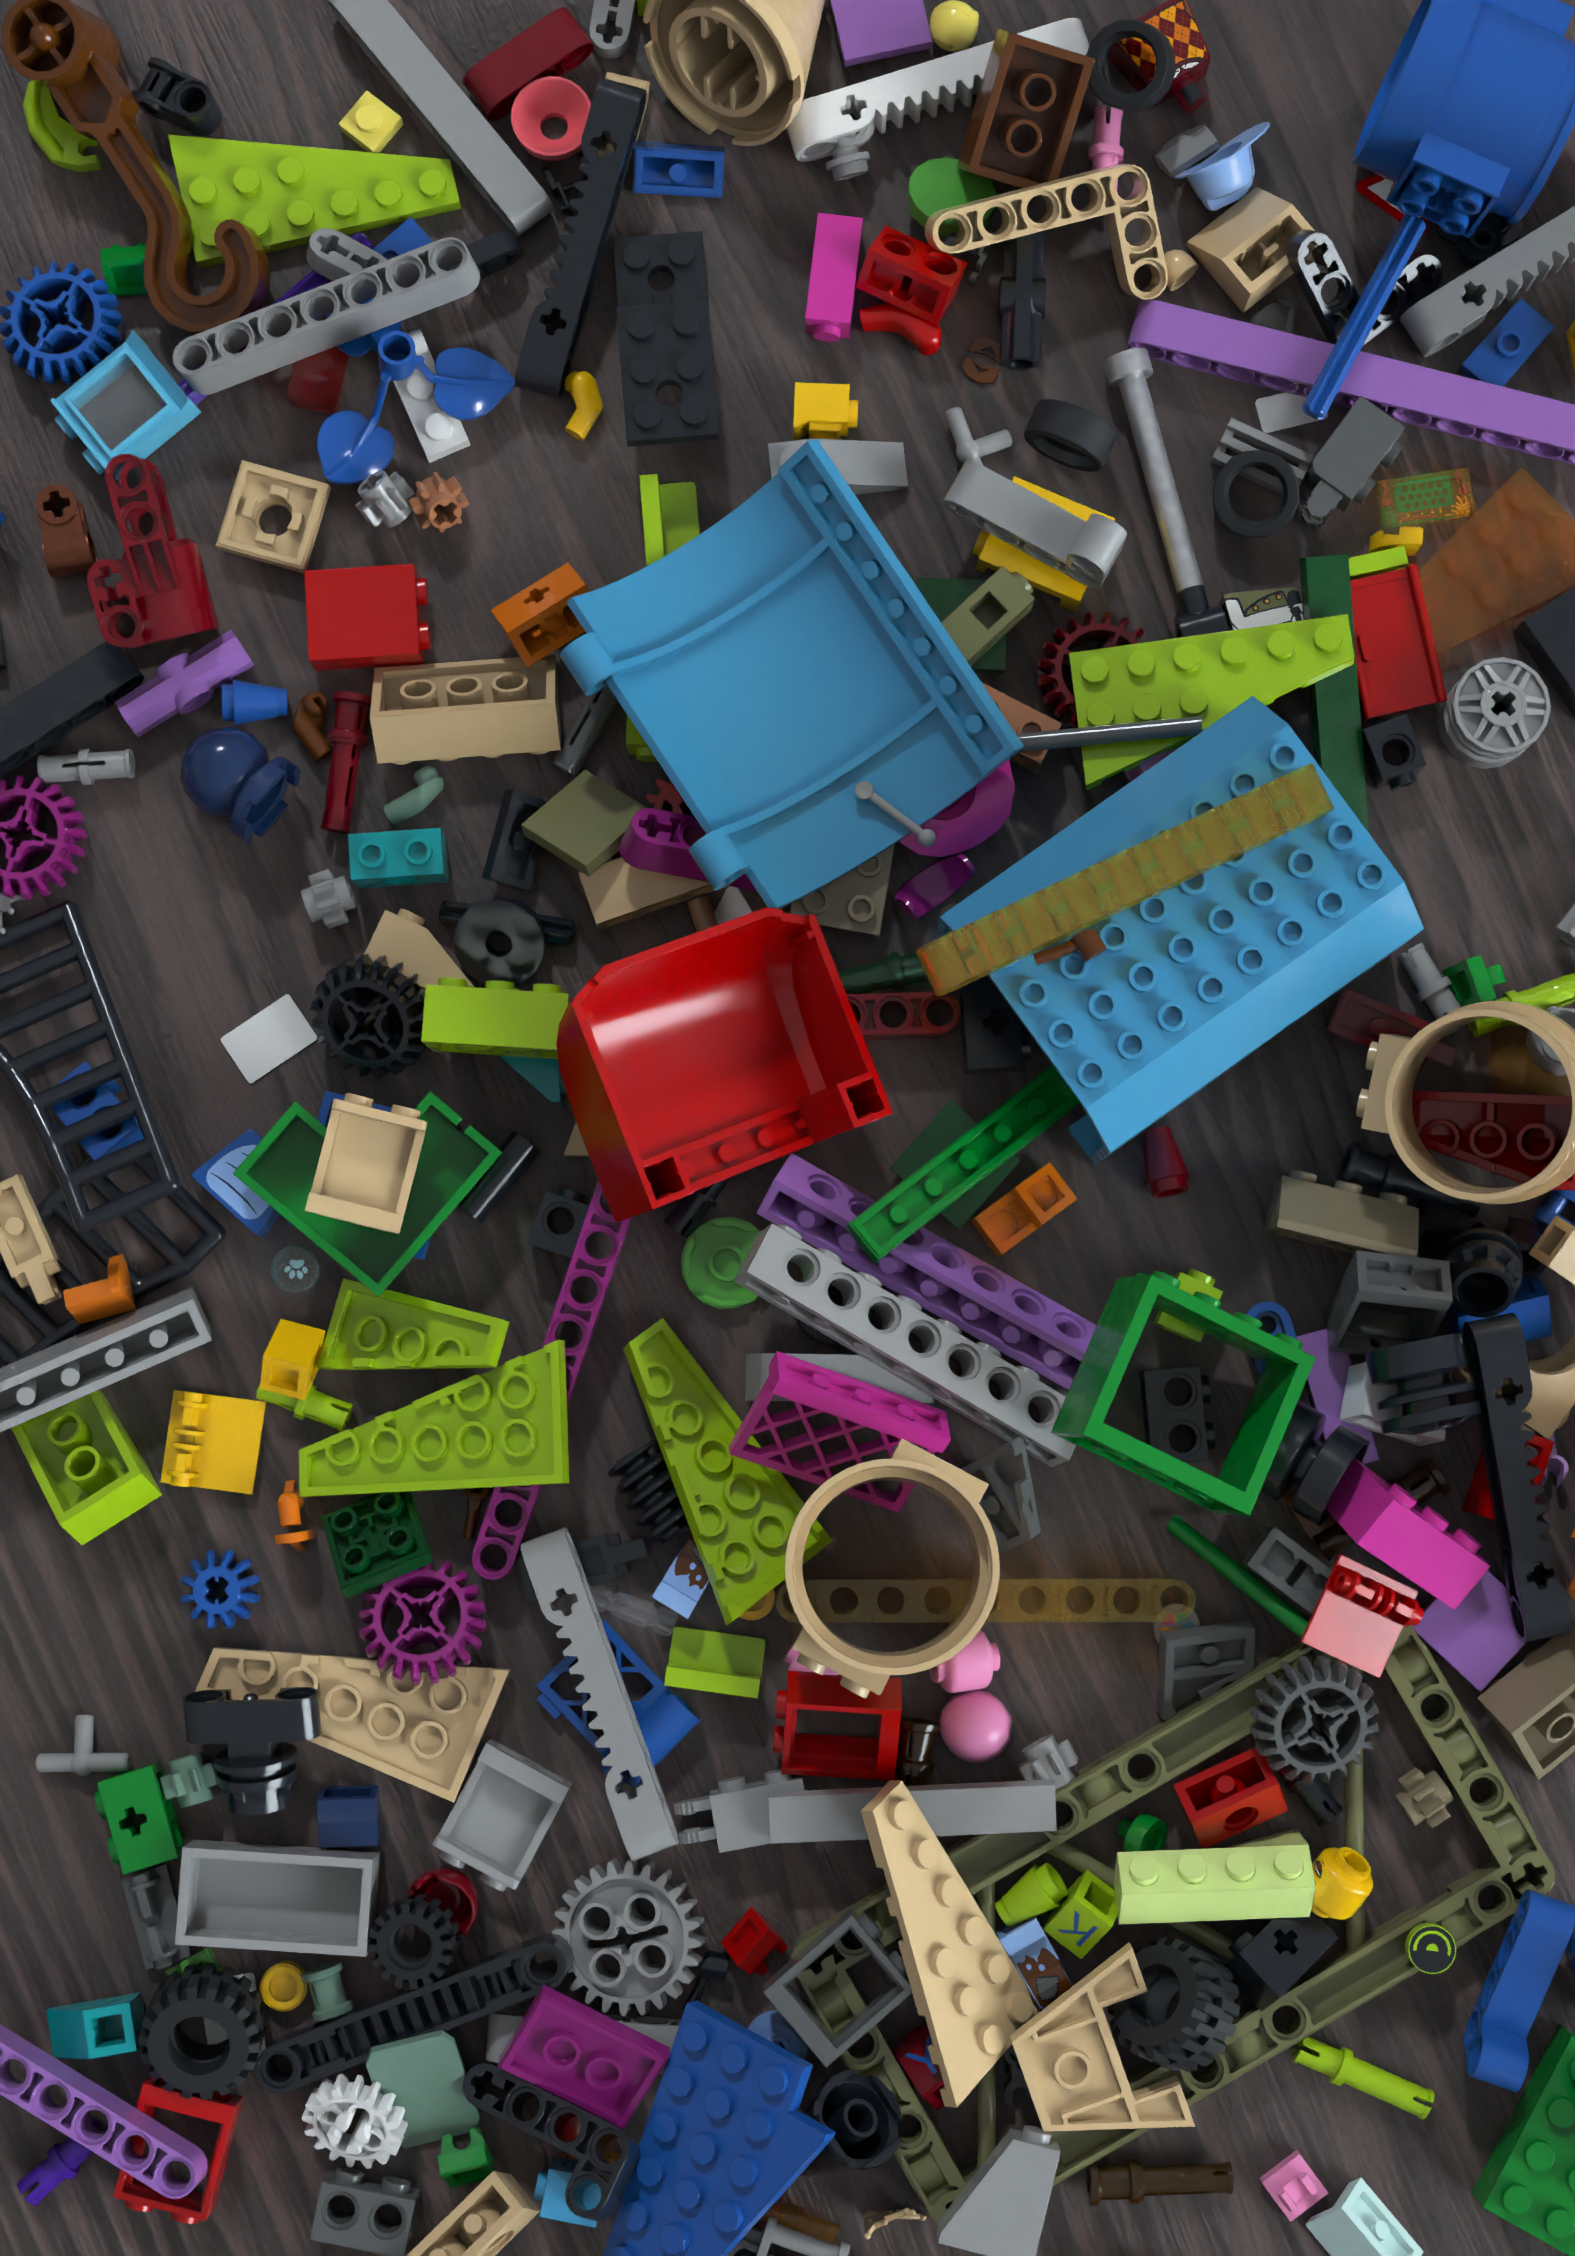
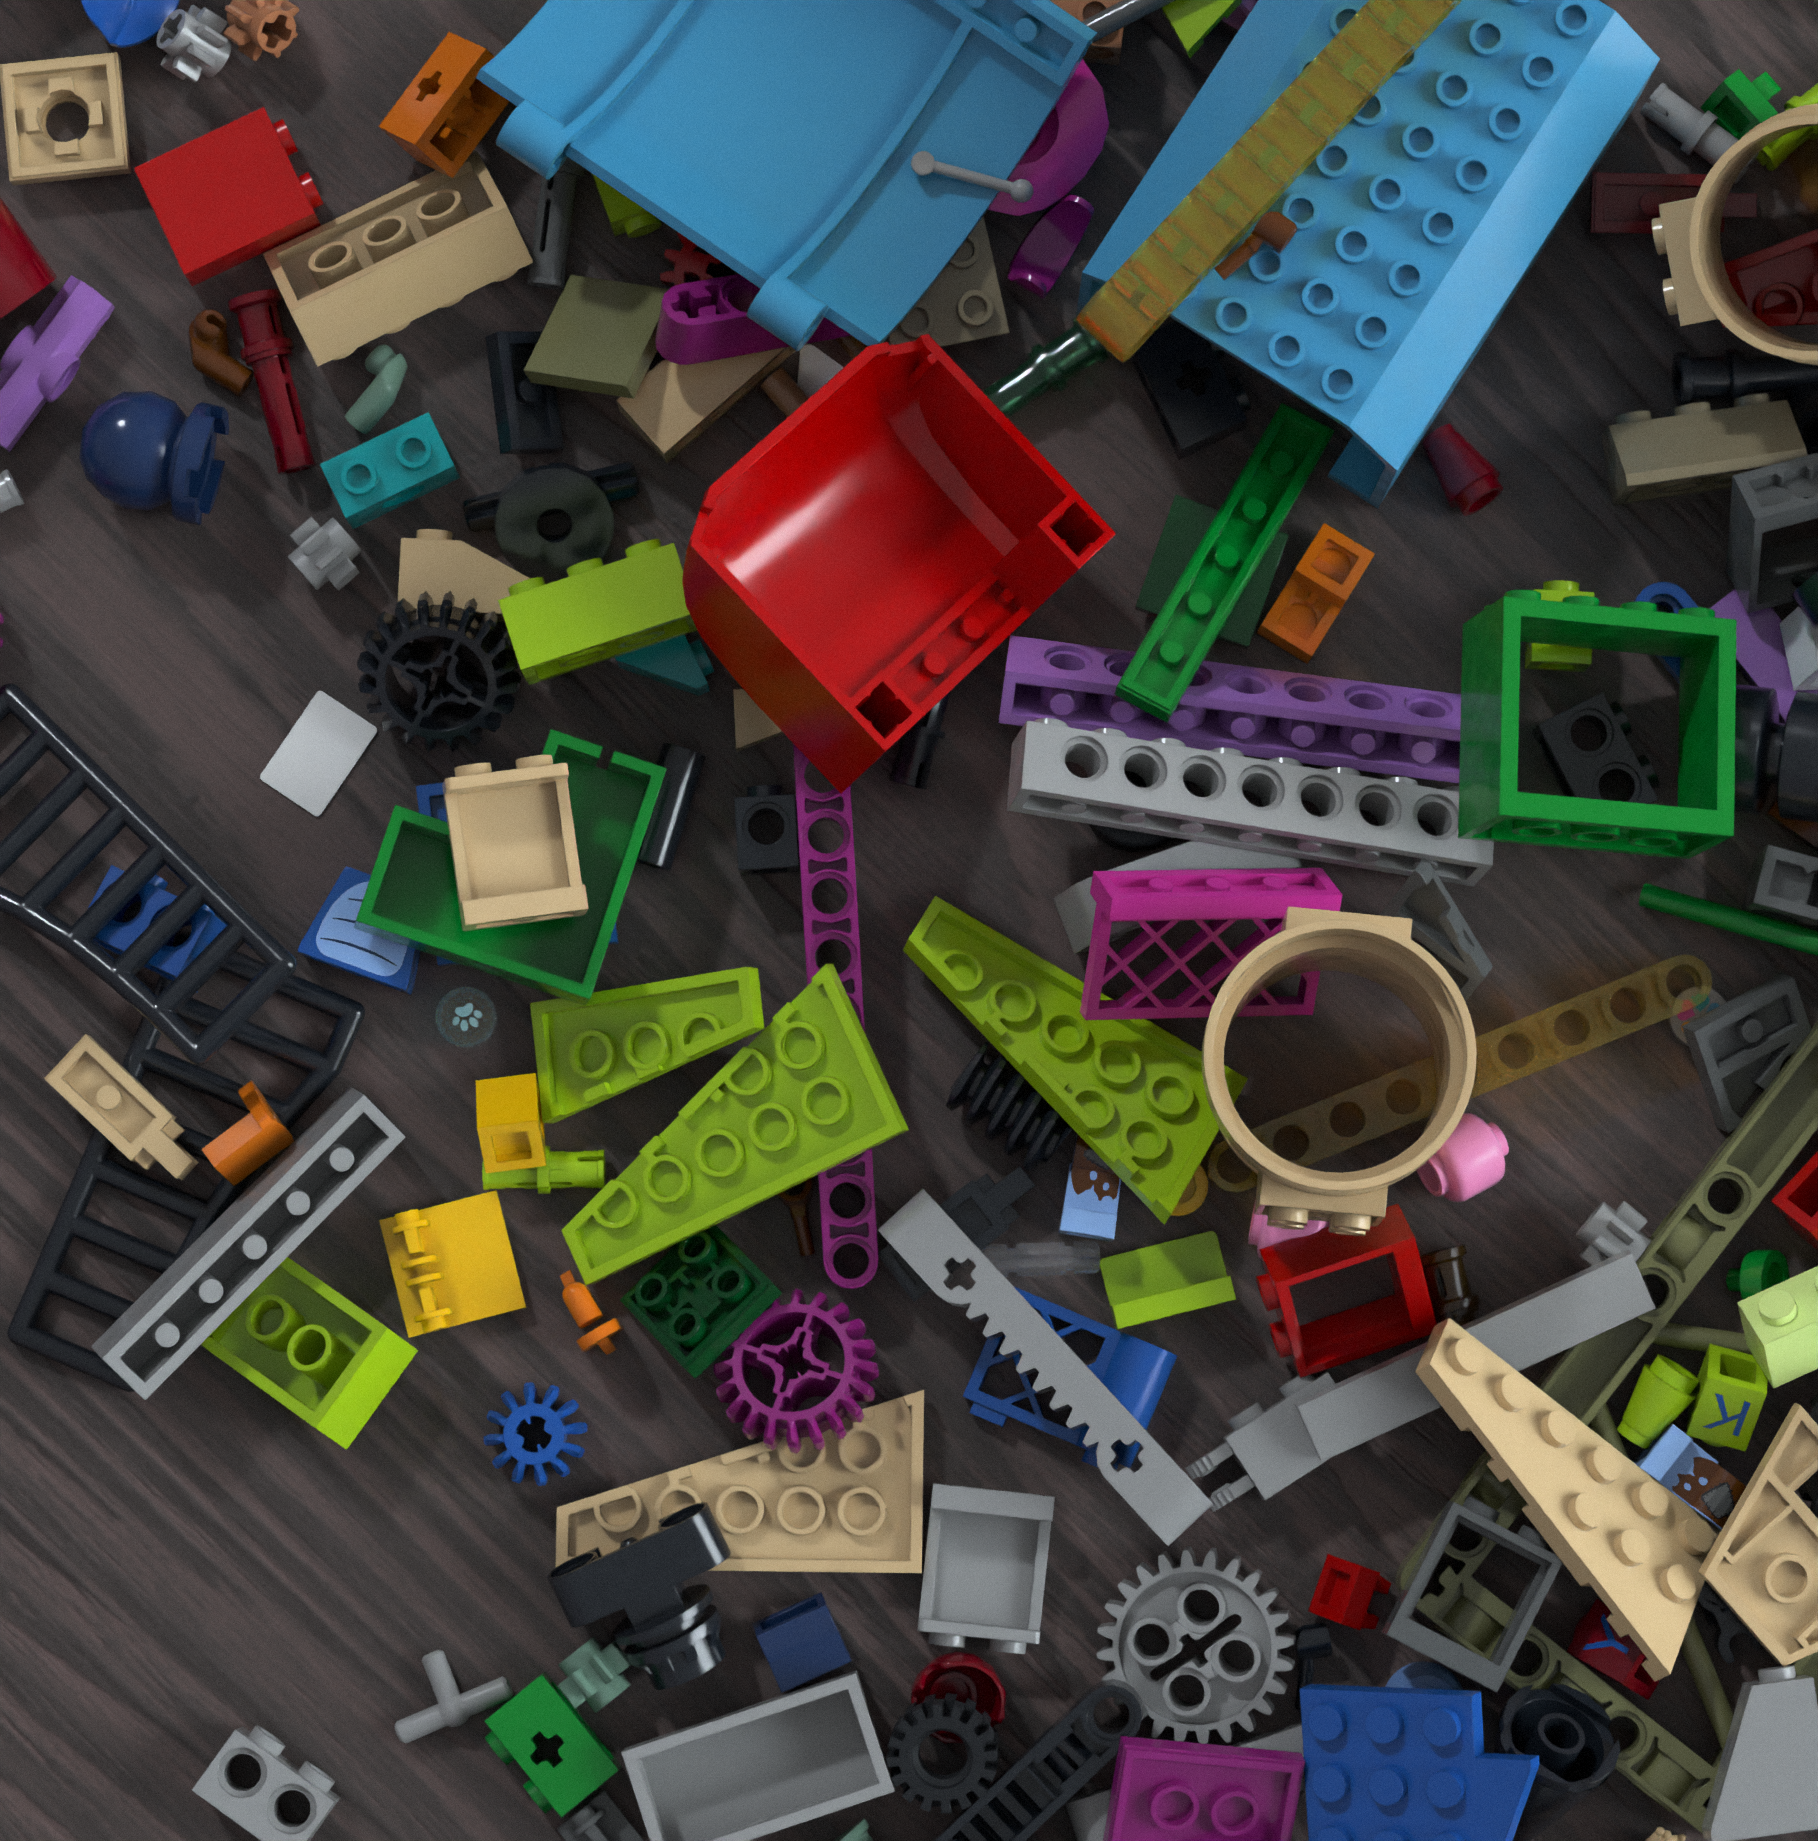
camera: 25 degrees left, 0 degrees up
blue cone [221,680,287,726] -> none
bright green tile [681,1217,760,1309] -> none
dark red beam [847,992,961,1041] -> none
bright pink hair [939,1690,1012,1764] -> none

